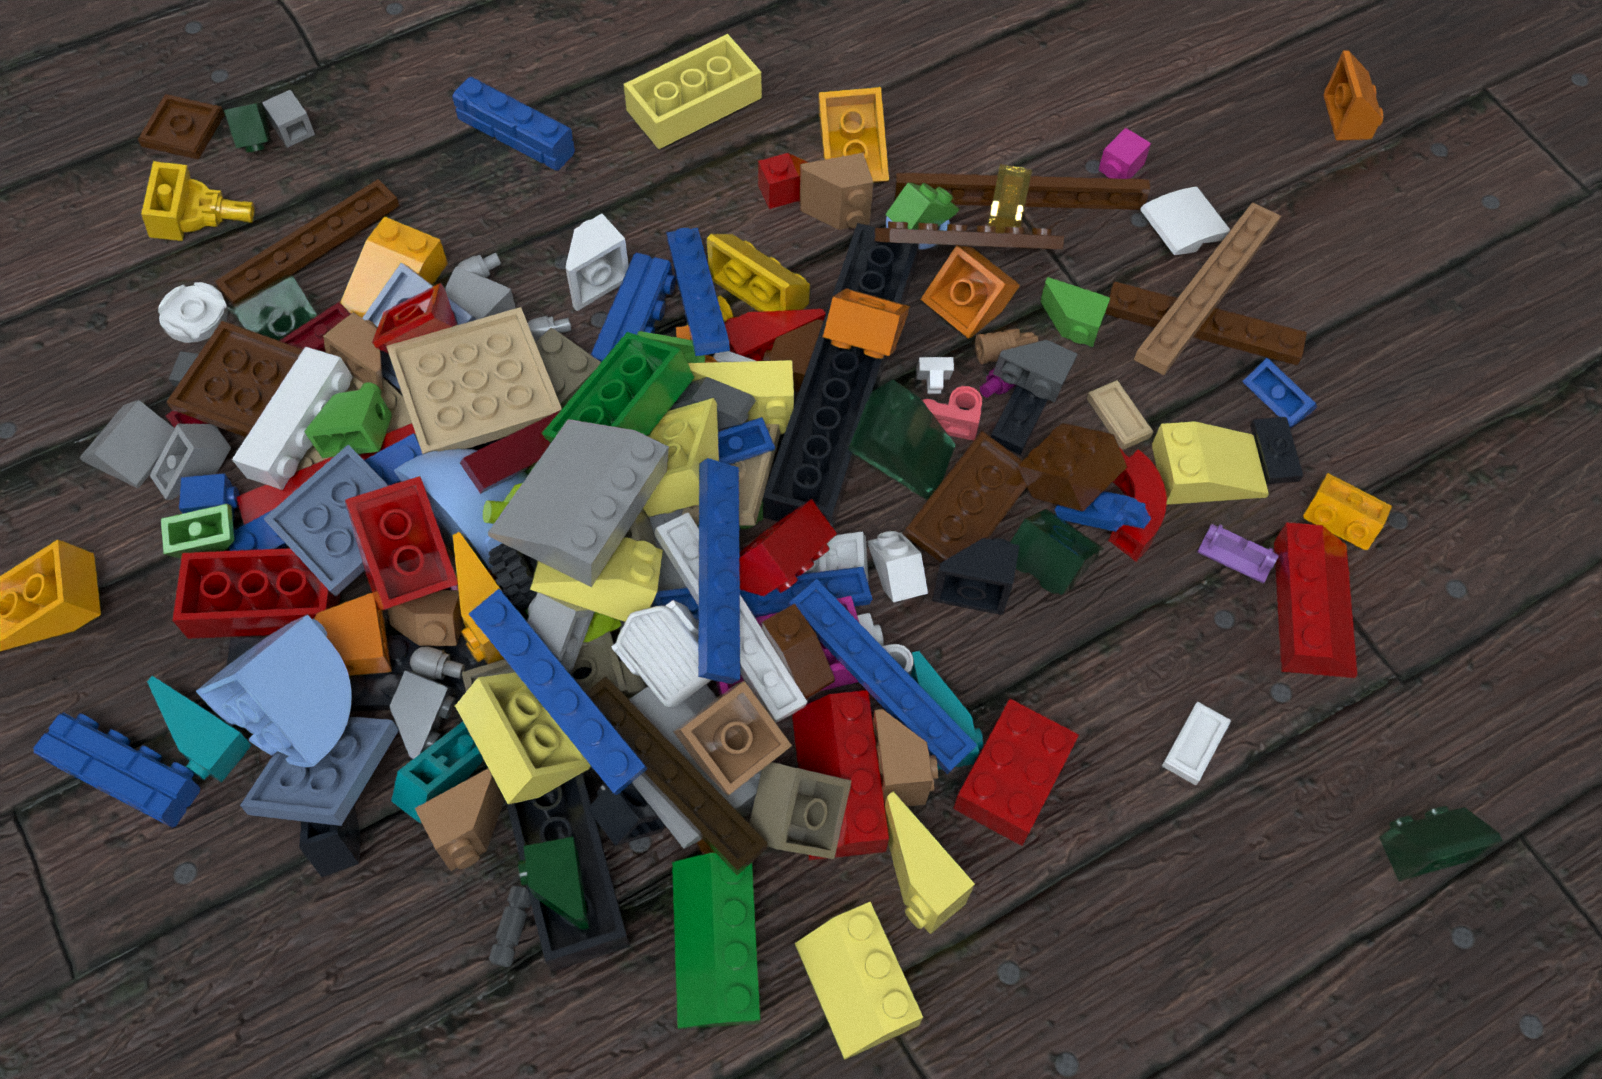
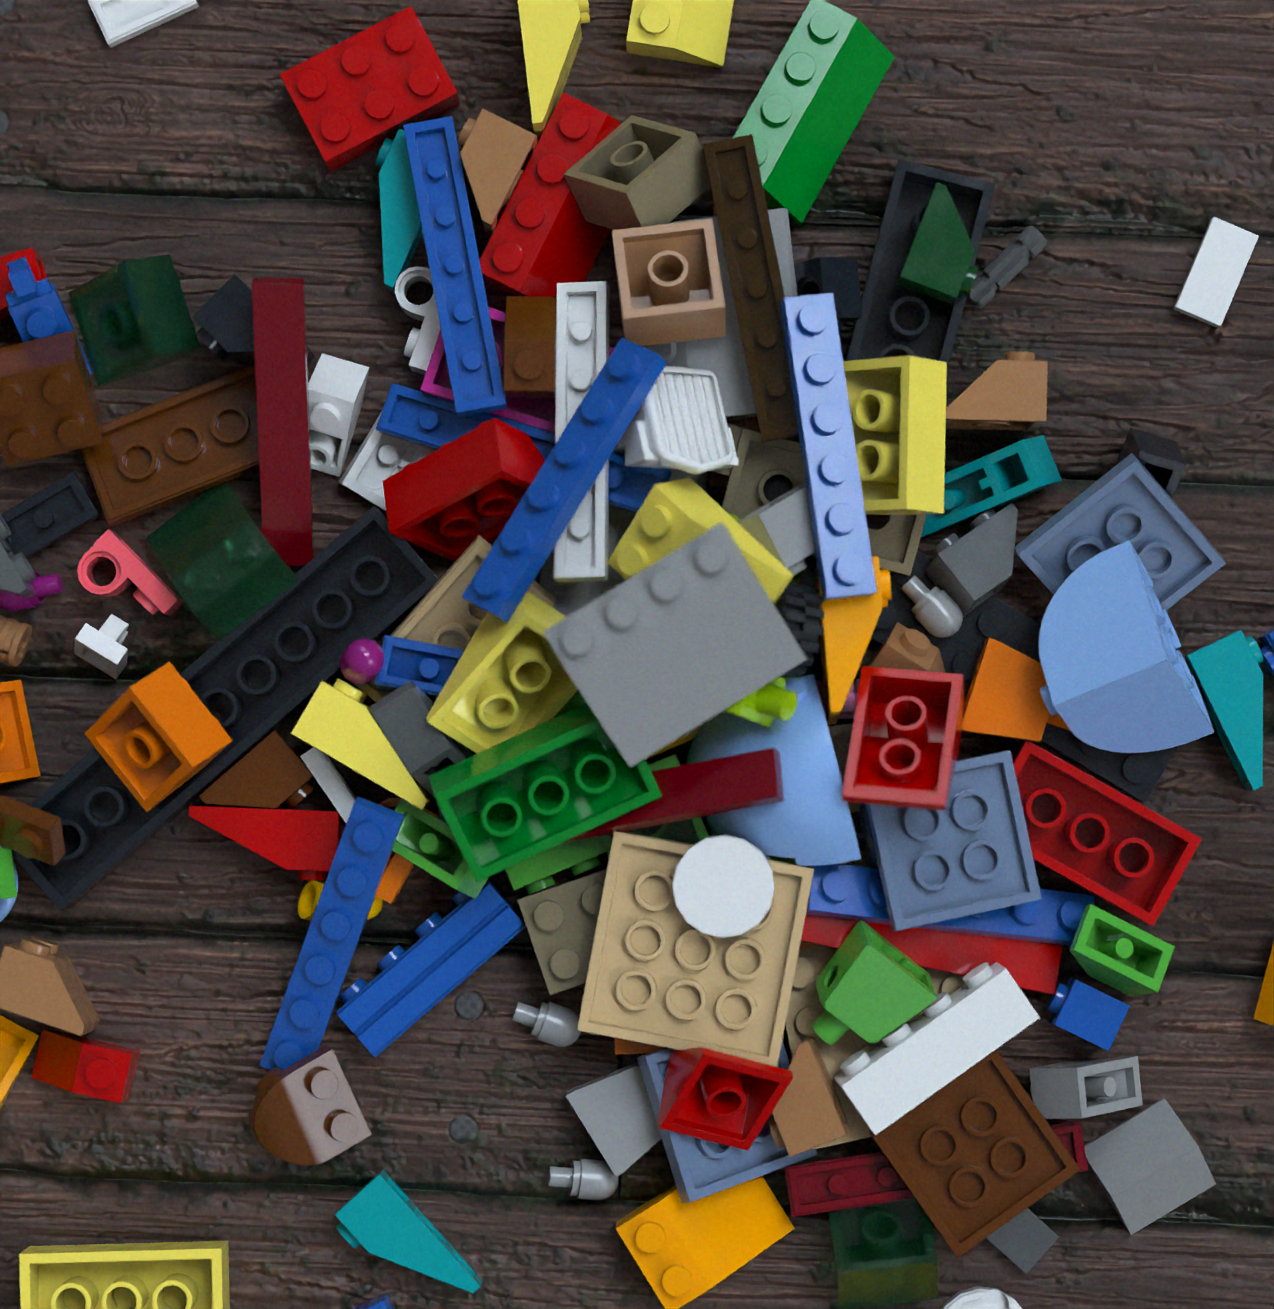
camera: 145 degrees left, 25 degrees up
white slope [565,214,629,311] -> none
yellow slope [707,234,810,312] -> none
none -> slope [249,1046,372,1165]
none -> dark red tile [252,278,314,566]
none -> teal slope [335,1169,482,1293]
none -> magenta cylinder [340,638,384,684]
none -> white tile [672,834,775,938]
none -> white tile [1173,217,1259,328]

